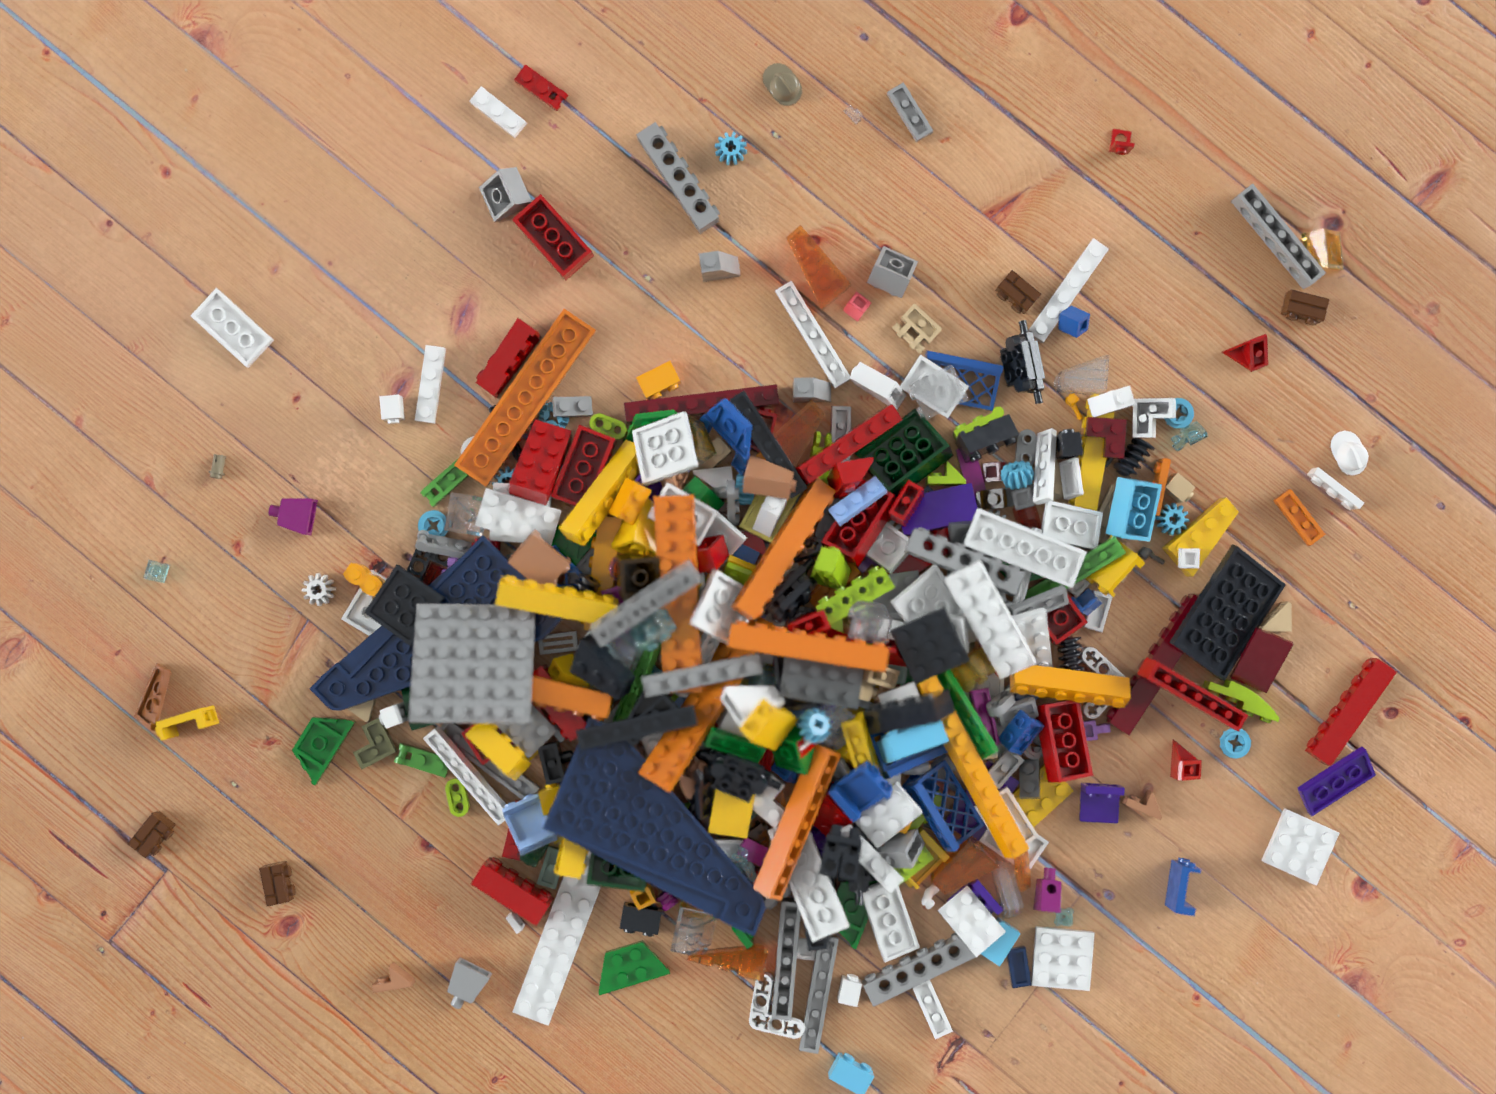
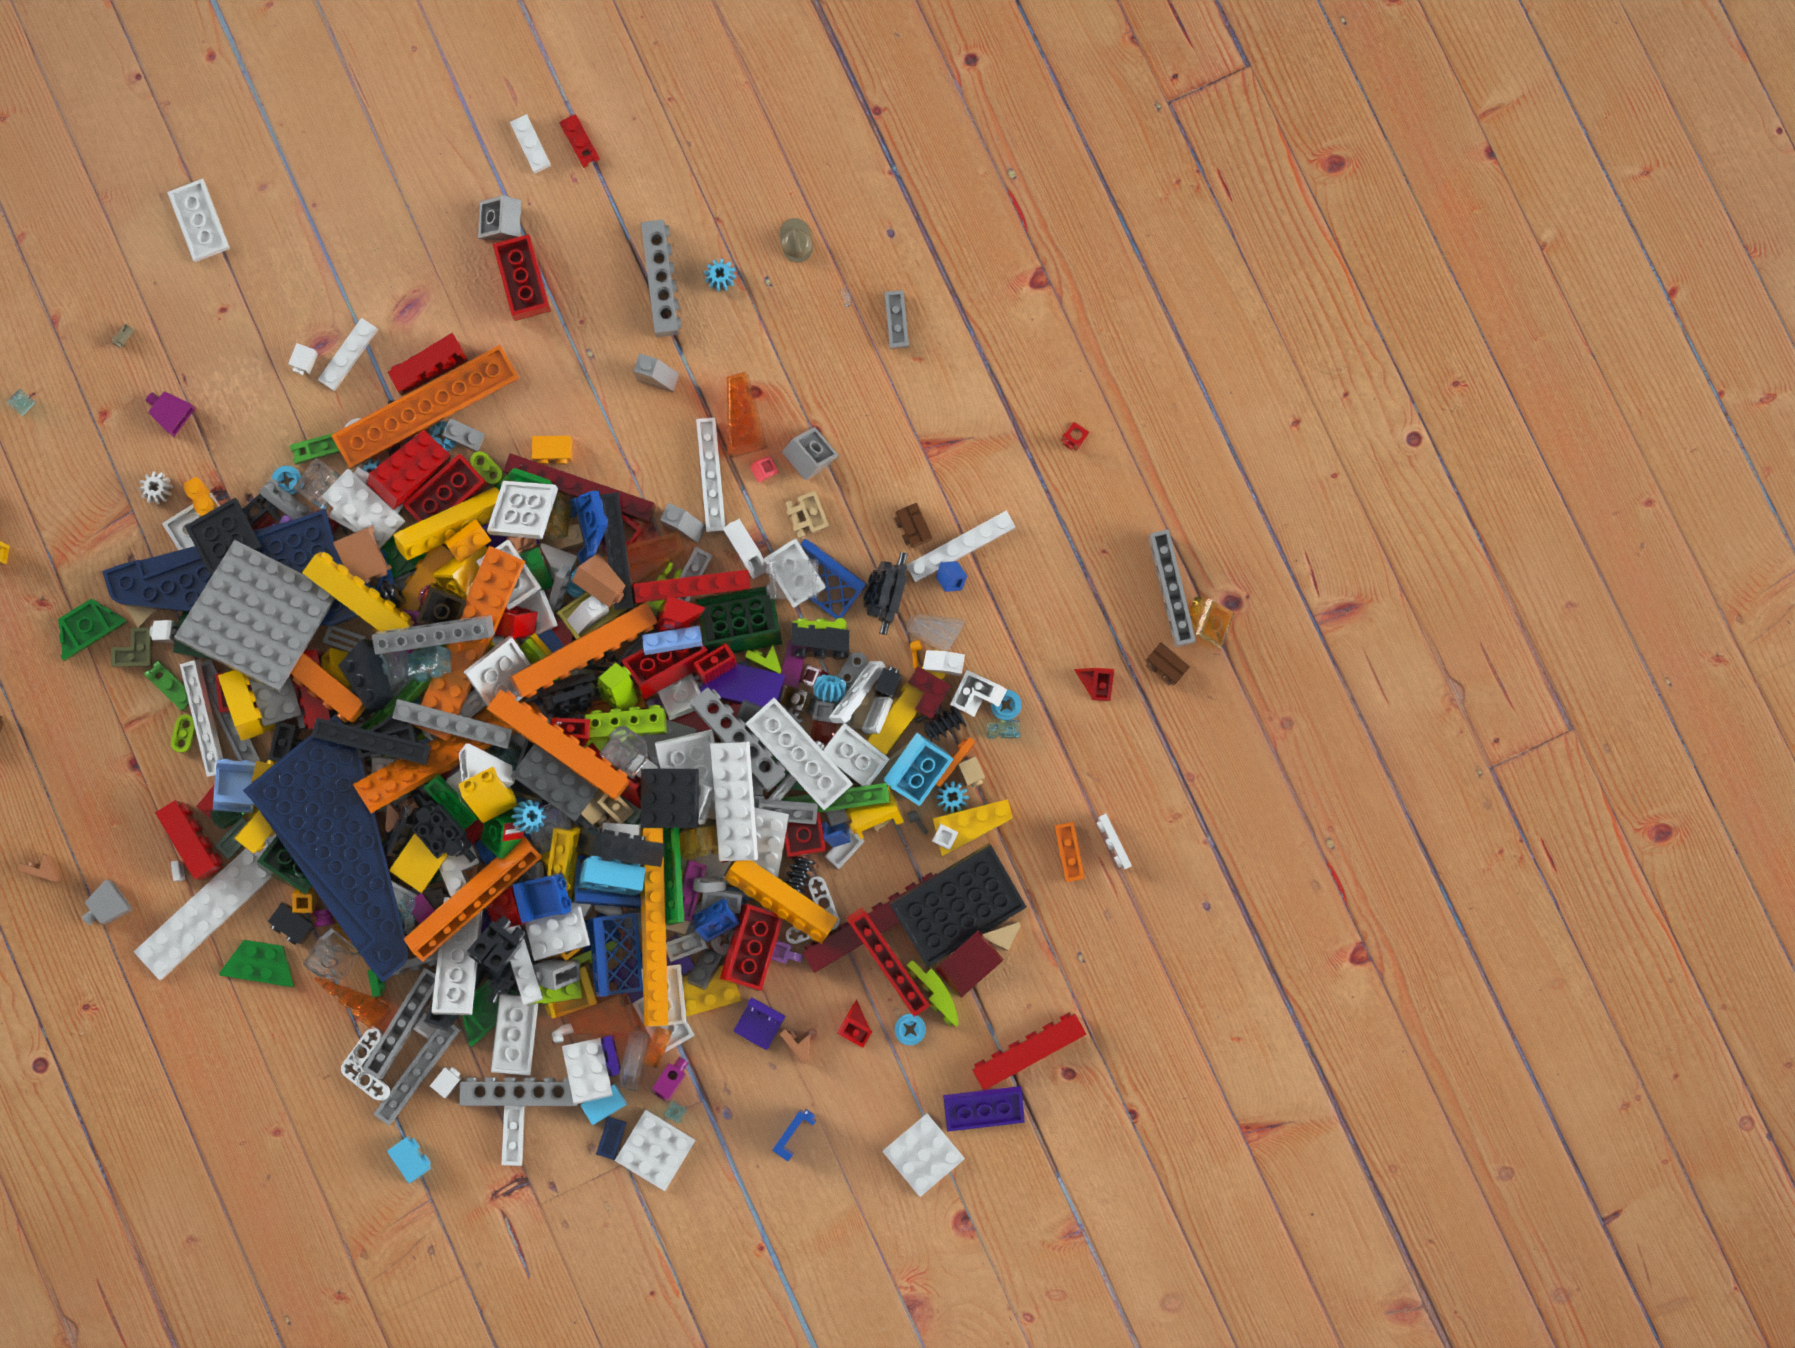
camera: 25 degrees right, 5 degrees down
white piece [1330,431,1369,475] -> none

